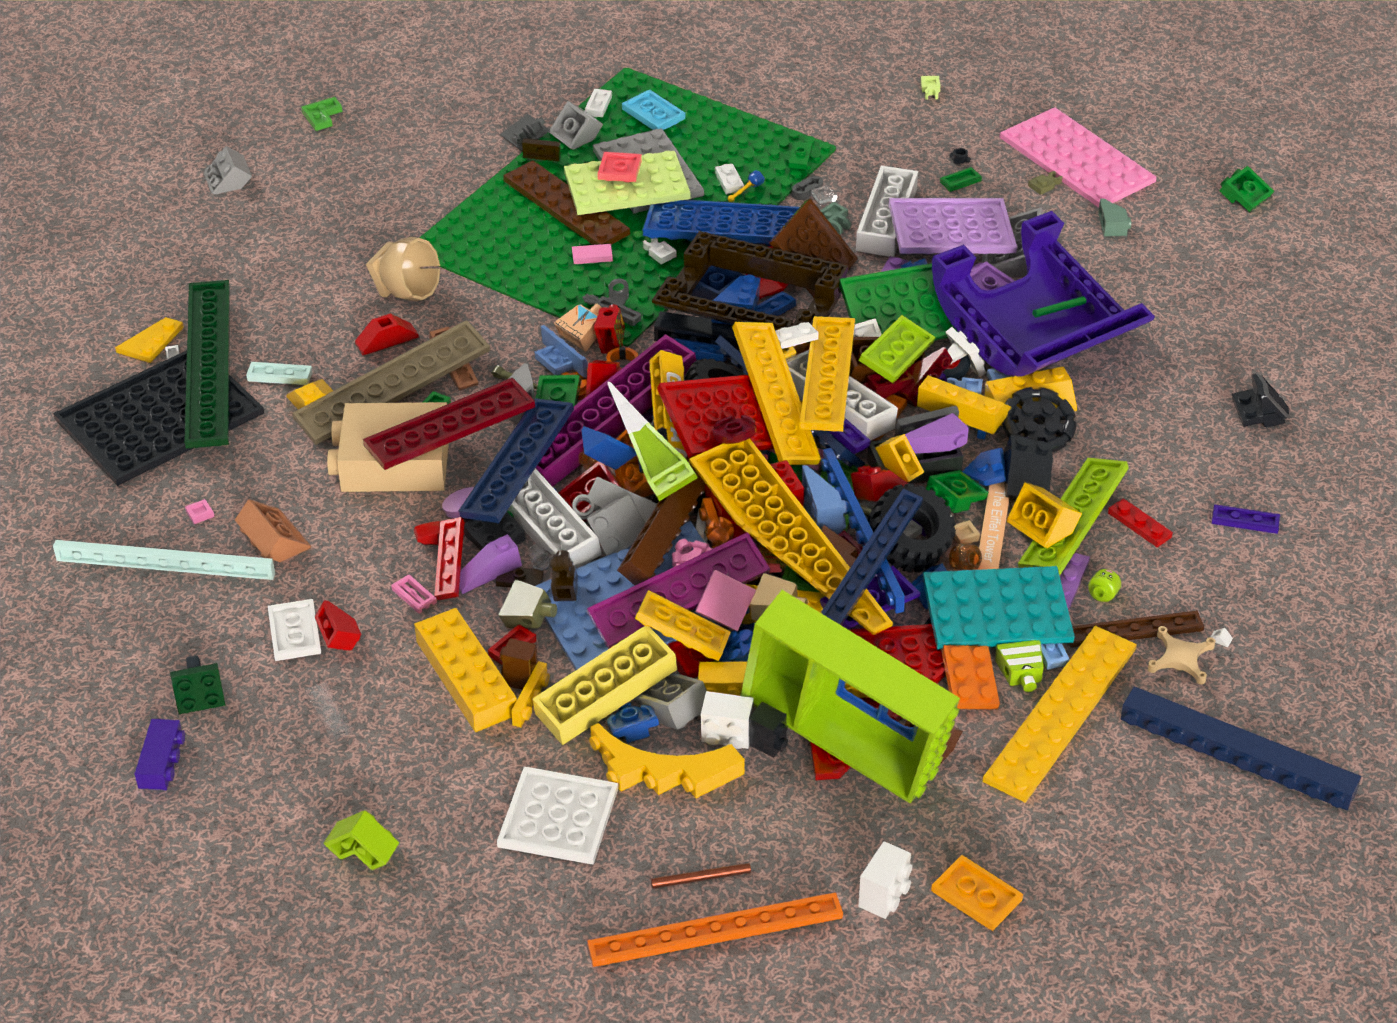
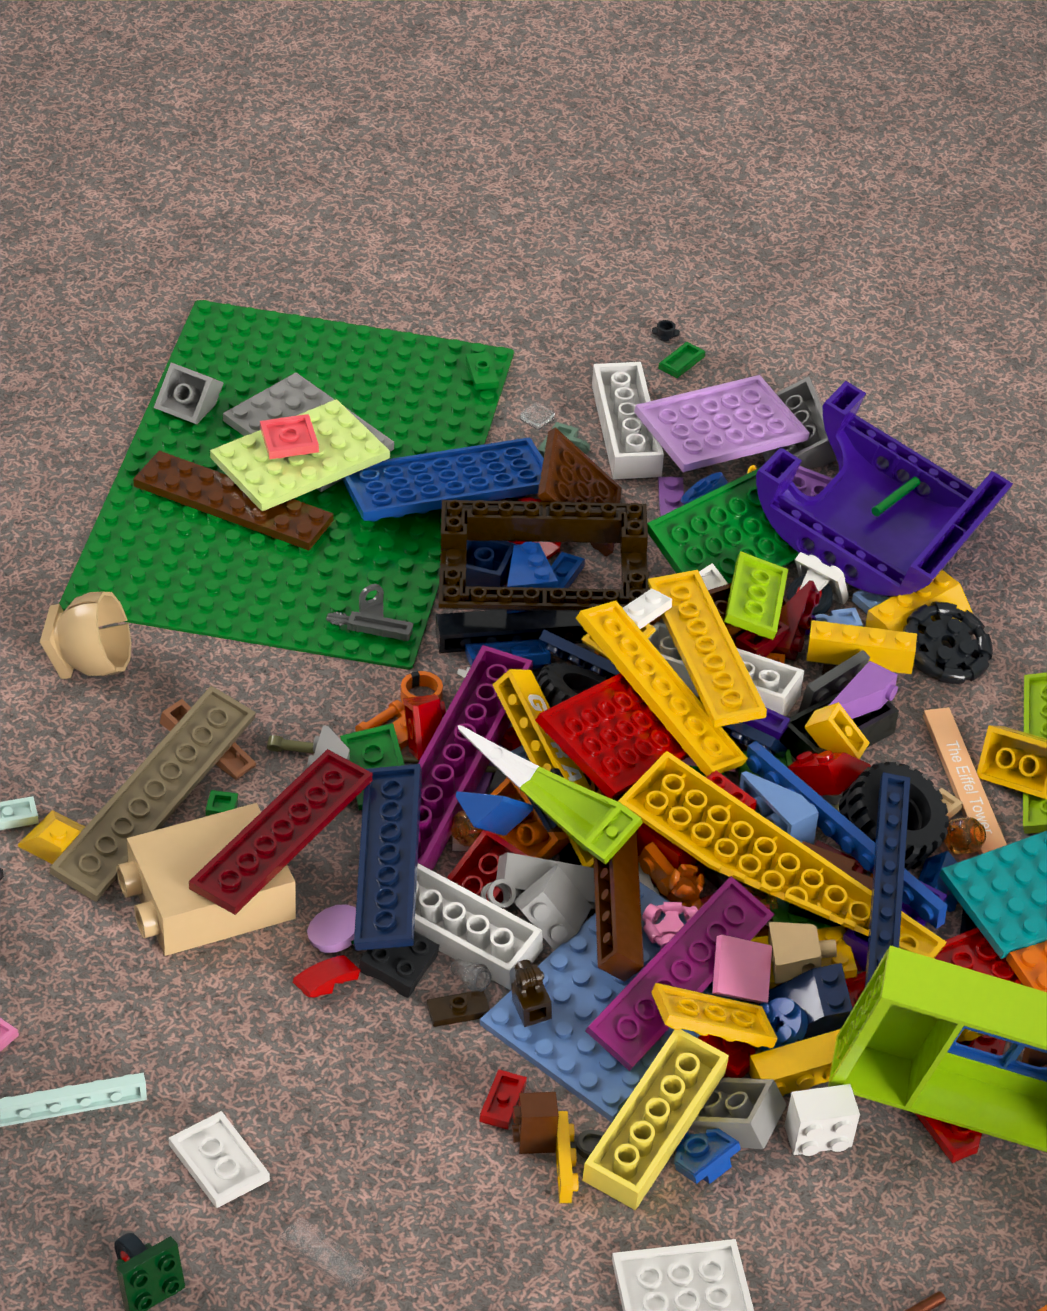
camera: 25 degrees left, 0 degrees up
nougat slope [235,499,311,562] -> none
red slope [315,600,361,651] -> none
red slope [355,313,419,356] -> none
bright pink tile [391,575,437,613] -> none
yellow brick [414,608,517,732] -> none
plate [434,517,464,600] -> none
medium lavender slope [459,534,522,594] -> none
torso [498,580,557,628] -> none
dark grey hinge [500,114,550,151] -> none
dark brown plate [522,138,561,162] -> none
medium blue bracket [535,325,588,378] -> none
light nougat torso [554,304,602,351] -> none
bright pink tile [572,244,613,264] -> none
white plate [585,89,612,117] -> none
yellow arch [589,723,745,798] -> none
red torso [594,304,625,354] -> none
medium azure plate [622,89,685,130] -> none
white plate [643,239,676,264] -> none
dark red tile [712,415,756,444] -> none
white plate [715,164,744,194] -> none
hinge [727,170,764,203] -> none
black brick [749,702,788,758] -> none
dark grey beam [792,176,823,200] -> none
yellowish green plate [921,76,940,99] -> none
green plate [926,470,989,513] -> none
blue plate [962,447,1006,486] -> none
bright pink plate [1000,107,1156,208] -> none
black slope [1004,435,1053,499] -> none
olive plate [1028,171,1063,195] -> none
sand green slope [1098,198,1131,236] -> none
green plate [1219,166,1275,212] -> none

